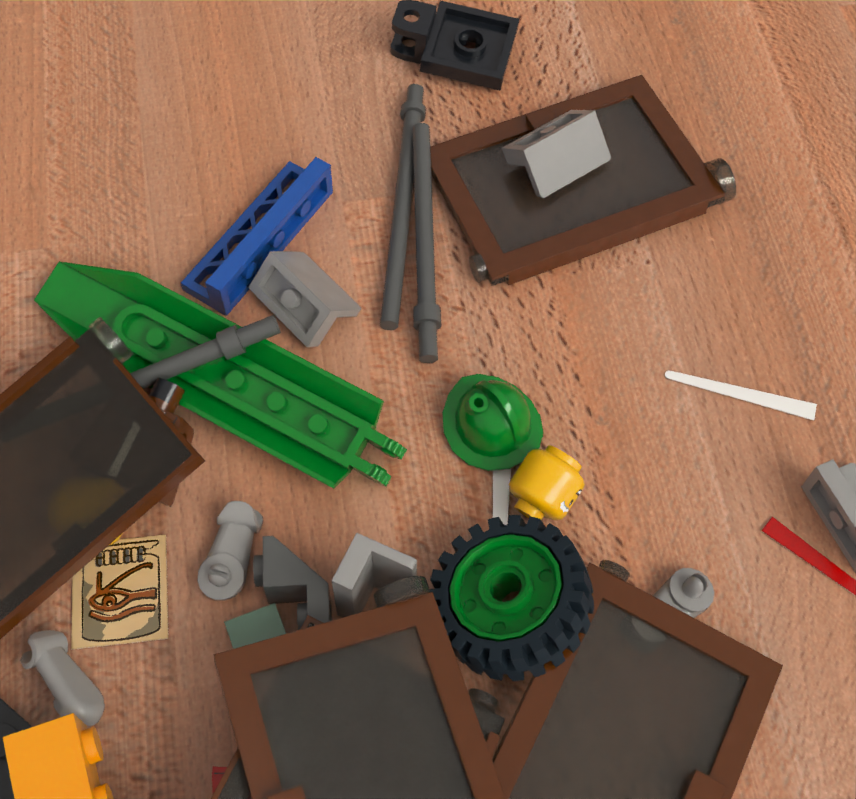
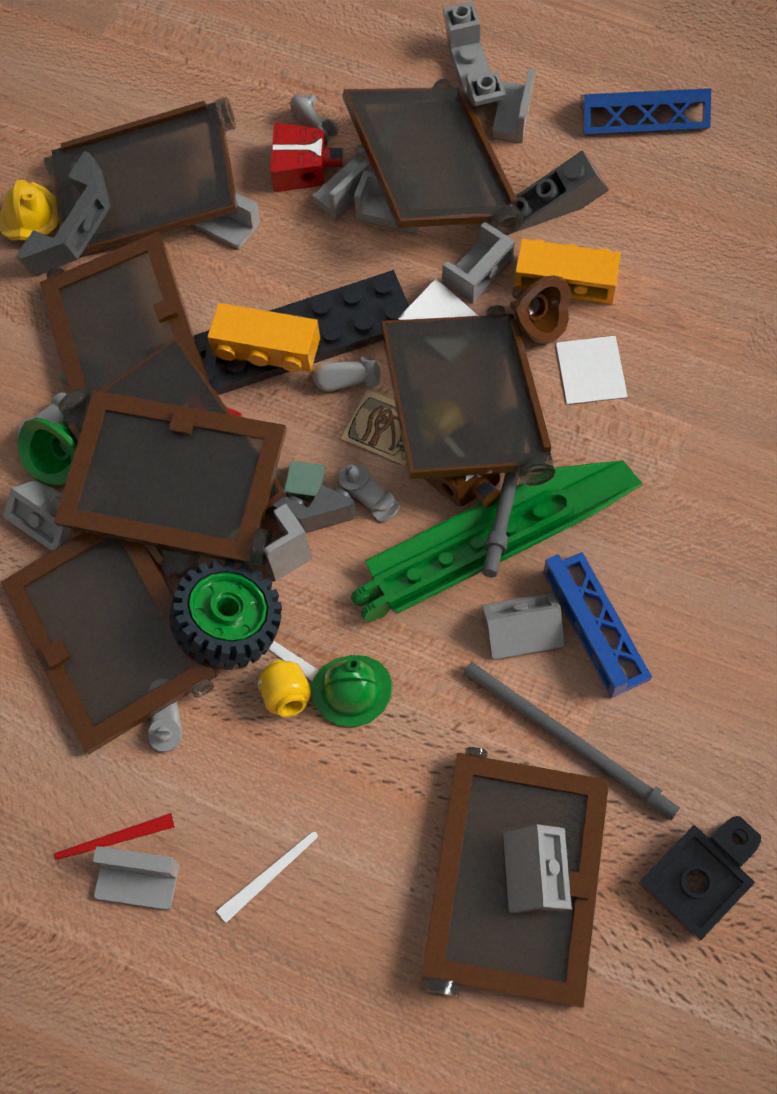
camera: 130 degrees right, 5 degrees up
dark grey bar [413,123,442,363] -> none

